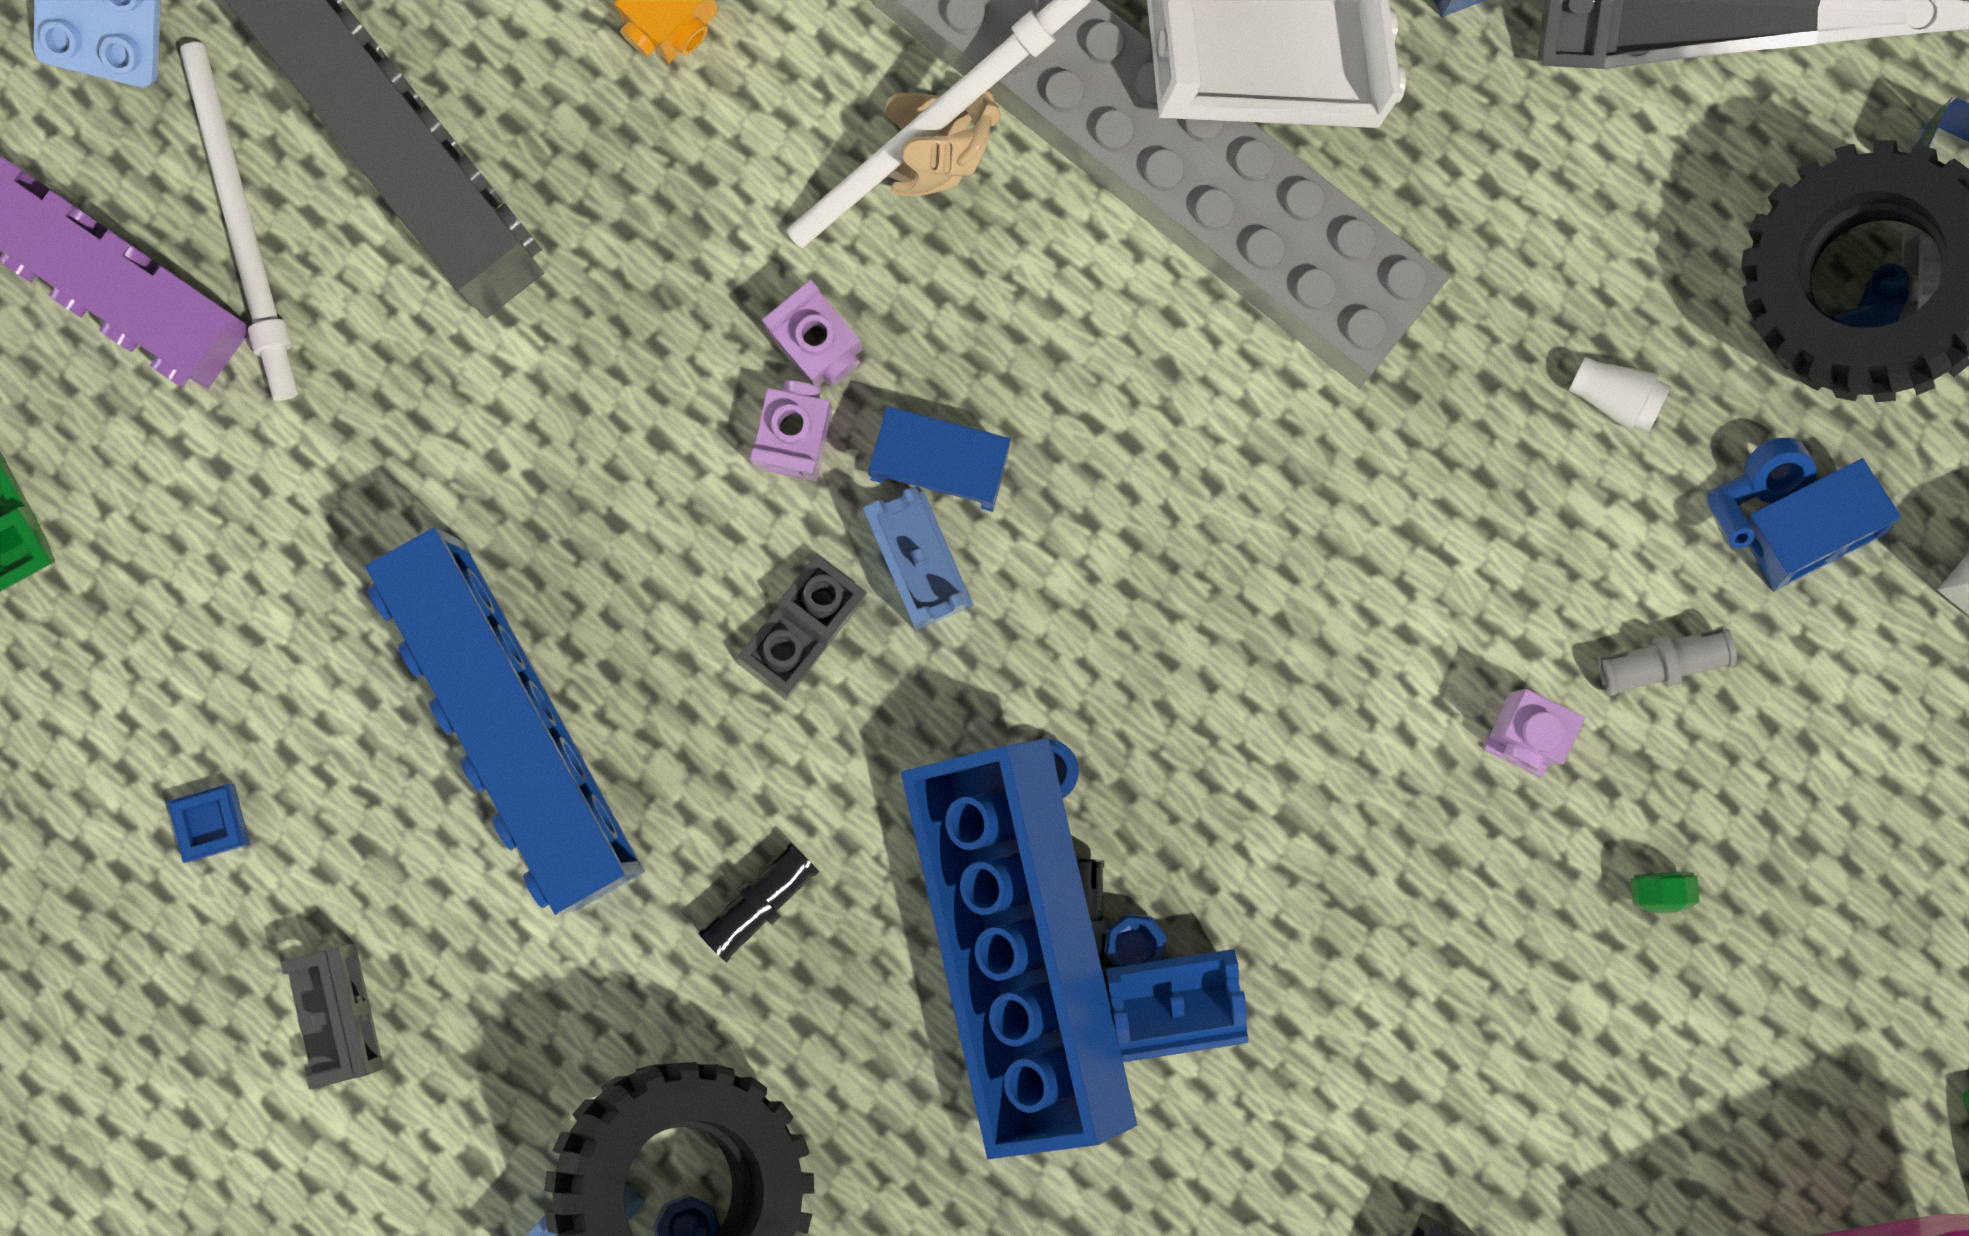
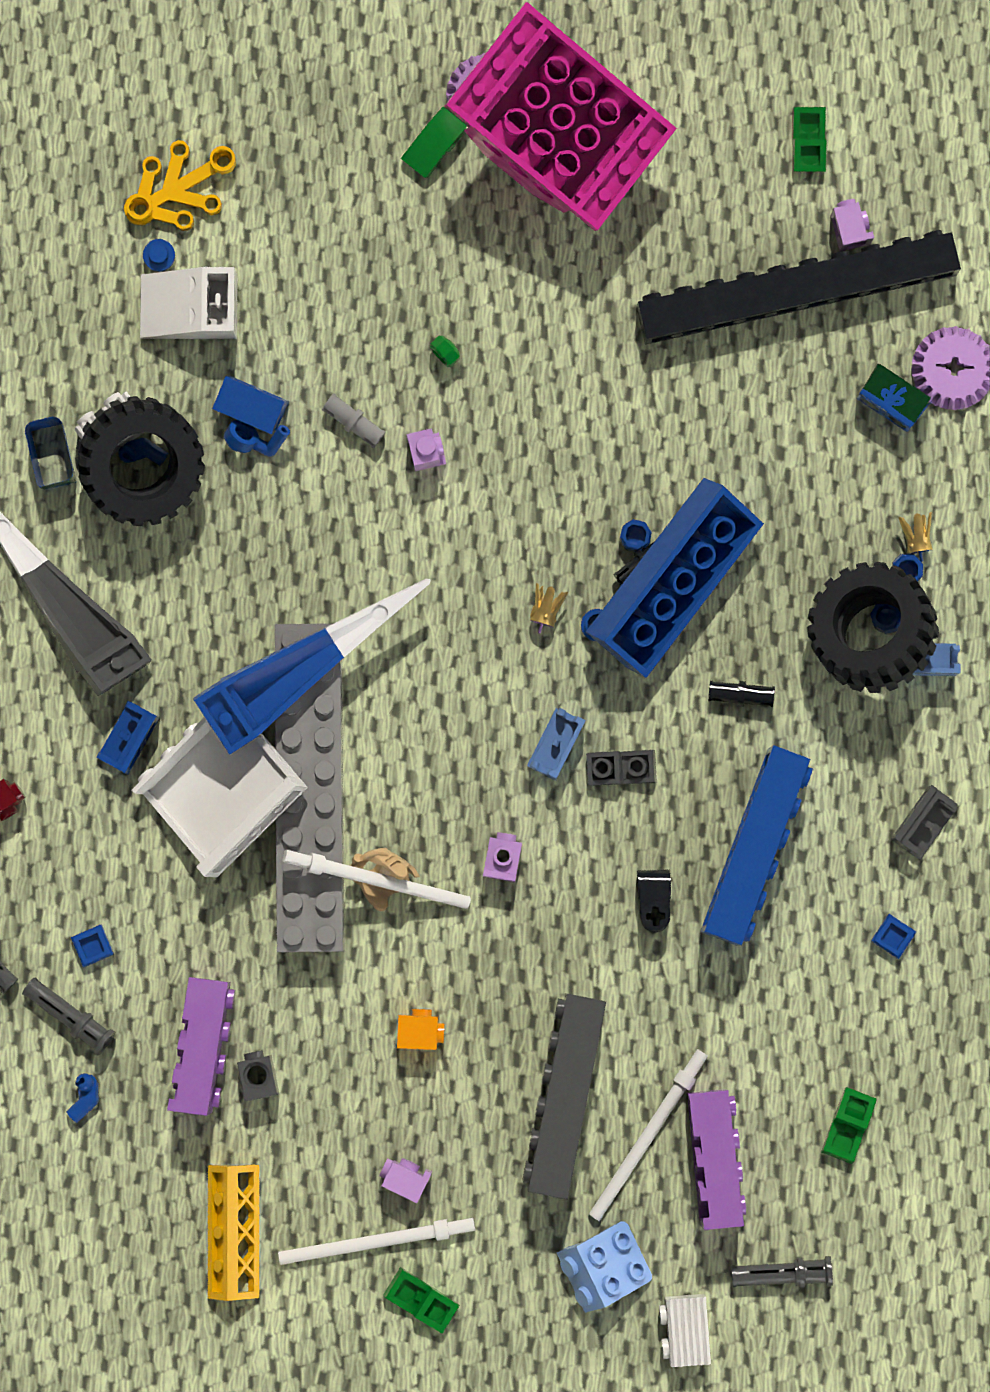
camera: 135 degrees left, 0 degrees up
lavender brick [750,380,833,482] -> none
blue hinge [868,406,1011,512] -> none
blue hinge [1106,949,1248,1062] -> none
white cone [1569,357,1671,433] -> none
none -> blue plate [193,579,431,755]
none -> pearl gold piece [530,583,568,634]
none -> black piece [637,869,671,933]

